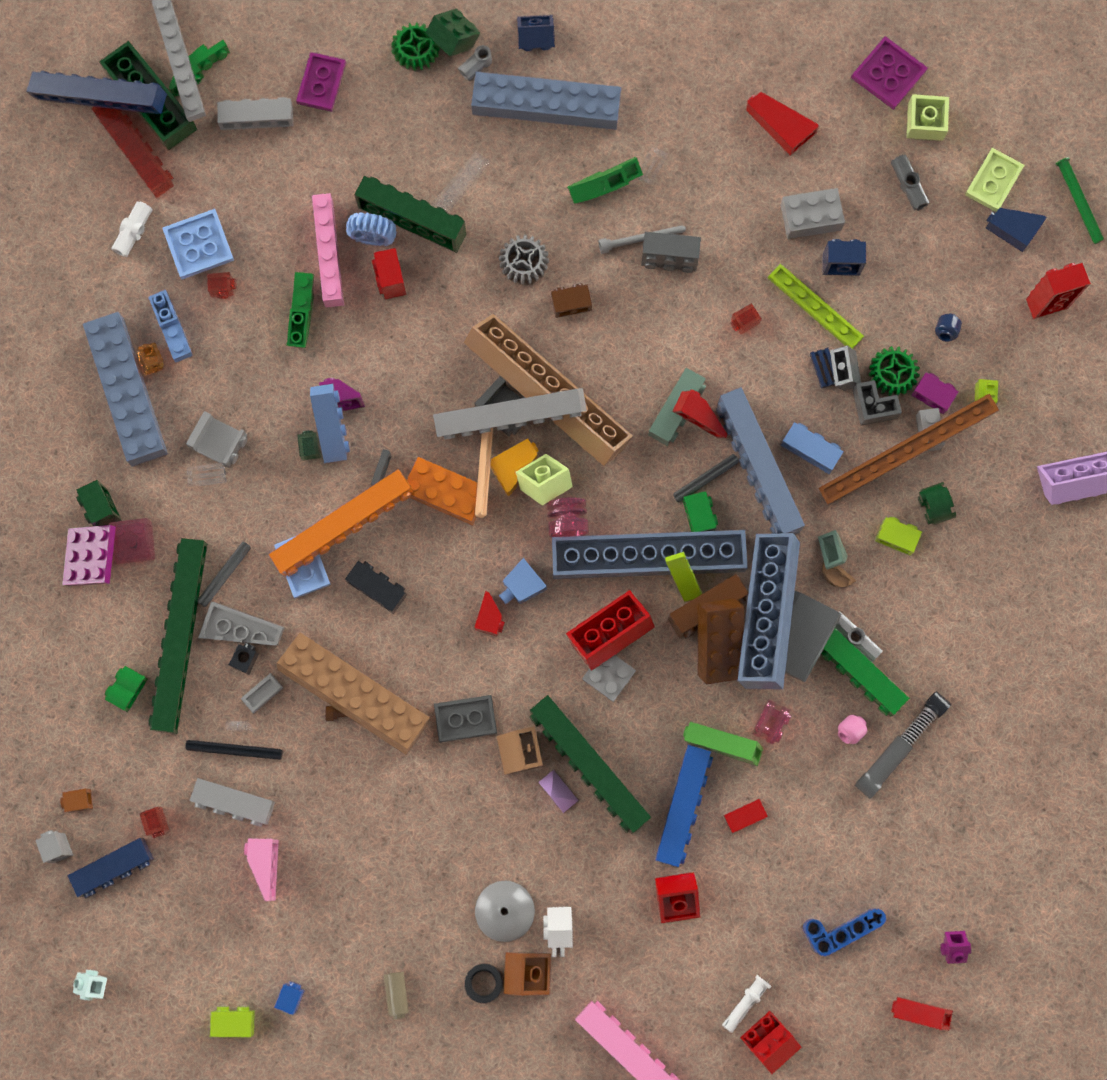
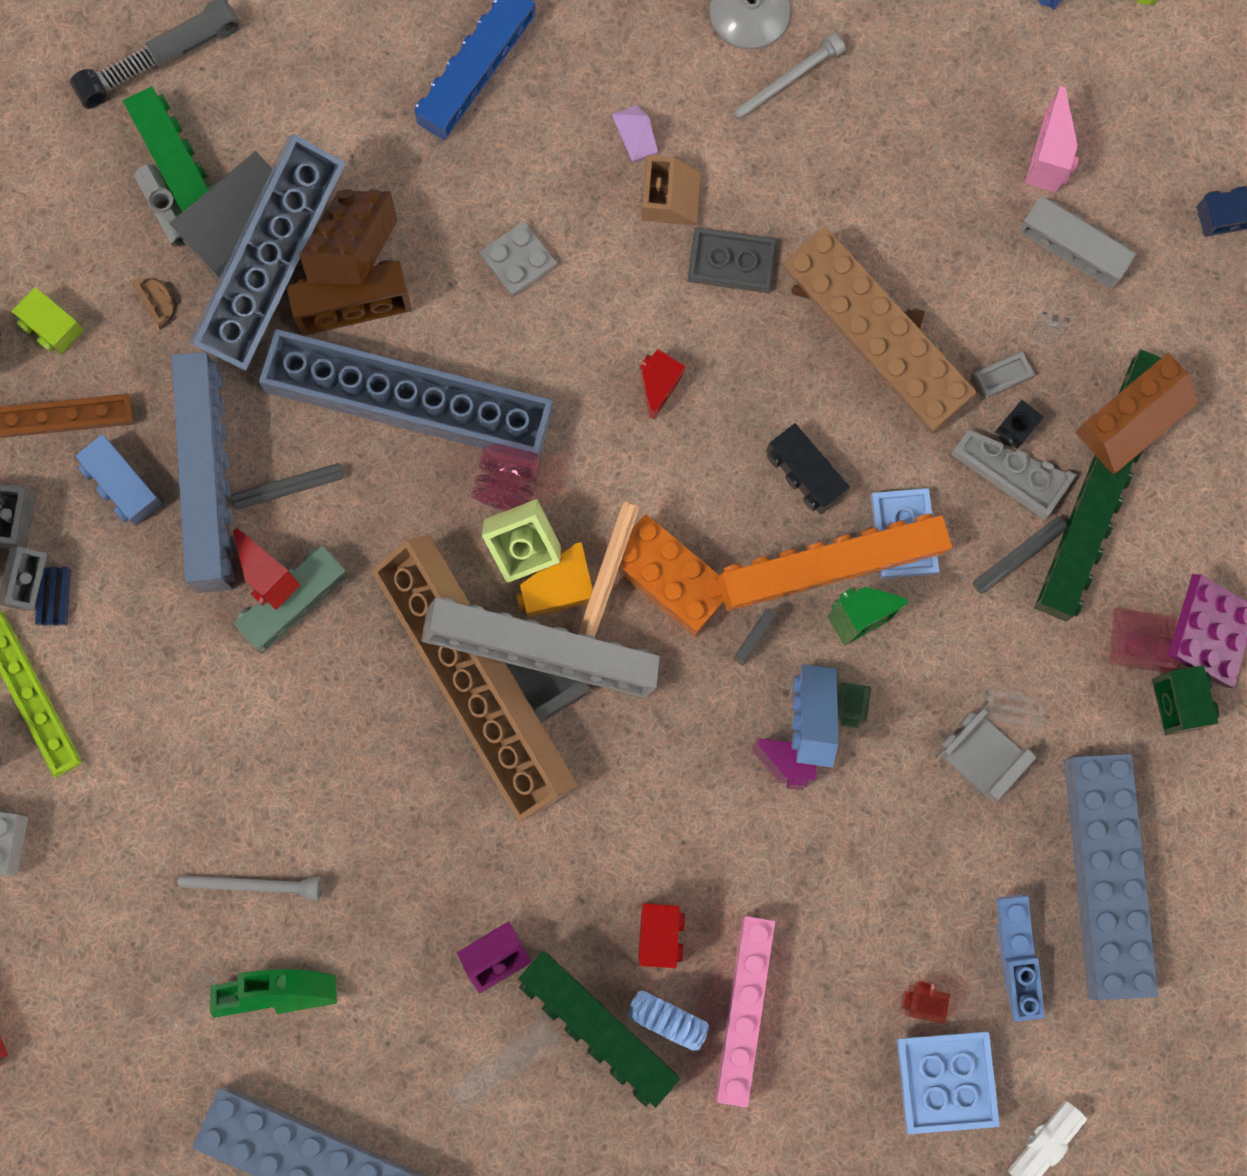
camera: 170 degrees left, 0 degrees up
green brick [104,666,148,713] -> none
clear orange brick [137,342,164,375] -> none
clear red brick [139,806,169,839] -> none
black axle [185,740,283,760] -> none
green slope [287,272,315,348] -> none
light grey gear [499,234,549,285] -> none
medium blue torso [499,558,547,604] -> none
dark green brick [529,695,652,834] -> none
reddish brown brick [551,283,592,318] -> none
red brick [566,590,655,671] -> none
dark grey brick [641,232,701,273] -> none
lime tile [665,552,702,602] -> none
green brick [683,491,718,532] -> none
bright green slope [683,722,763,767] -> none
red tile [723,799,768,833] -> none
clear red brick [730,303,762,335] -> none
clear pink brick [752,699,792,745] -> none
sand green slope [818,530,848,570] -> none
bright pink head [838,715,867,744] -> none
none -> magenta brick [456,921,532,994]
none -> light grey piece [734,33,845,119]
none -> green slope [827,586,909,646]
none -> dark orange slope [1075,352,1198,475]

